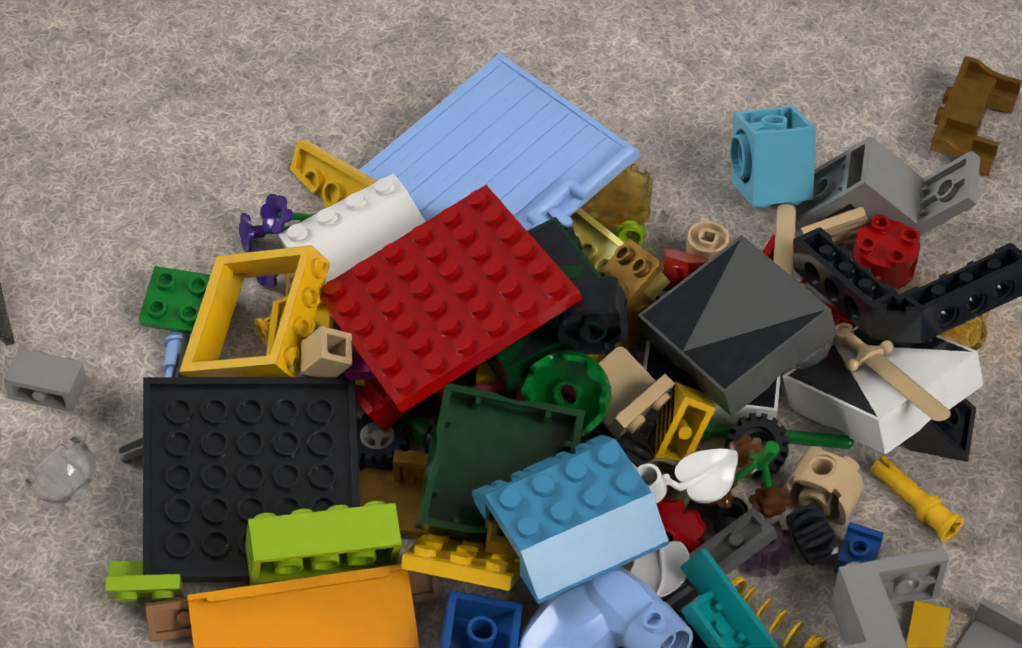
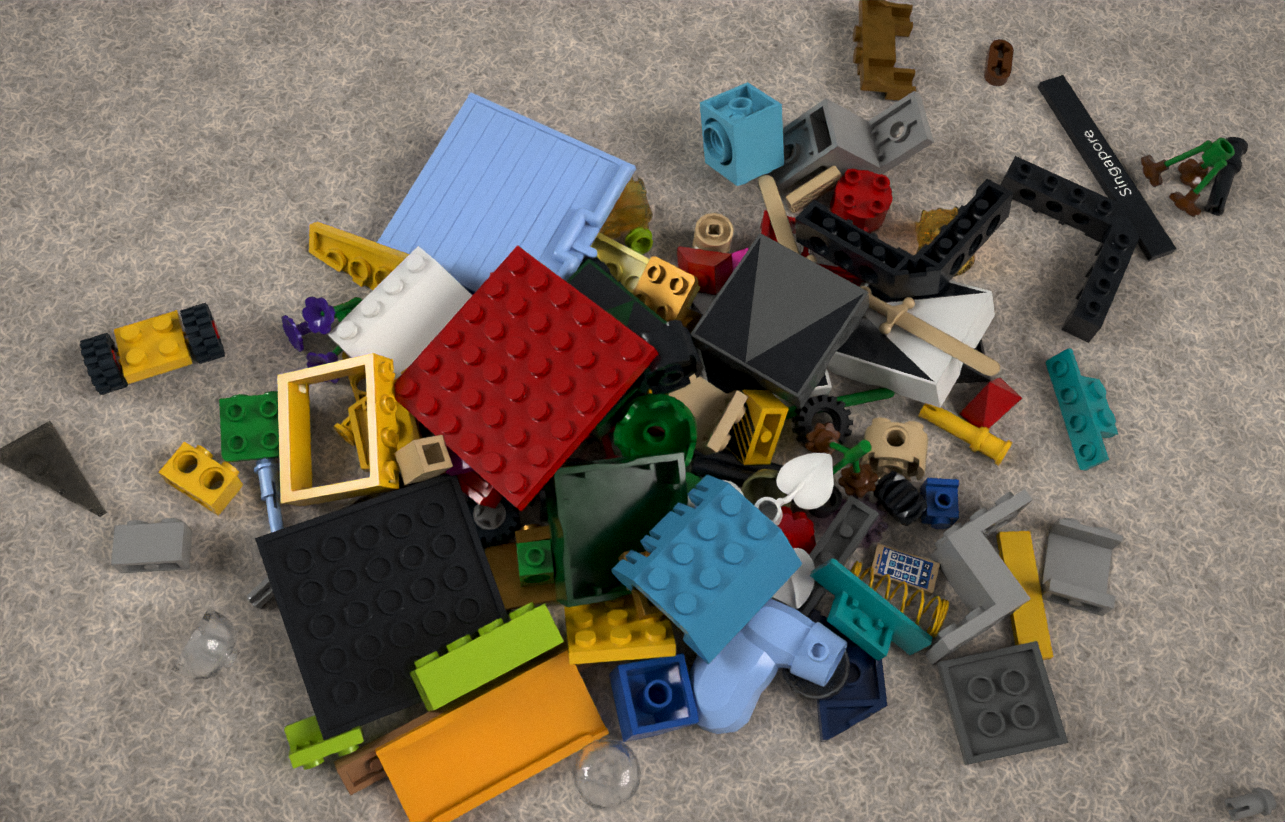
camera: 25 degrees left, 15 degrees up
none -> plate [80,303,225,395]
none -> yellow brick [158,442,243,516]
none -> green brick [516,540,554,587]
none -> tile [868,543,940,596]
none -> red slope [959,377,1022,429]

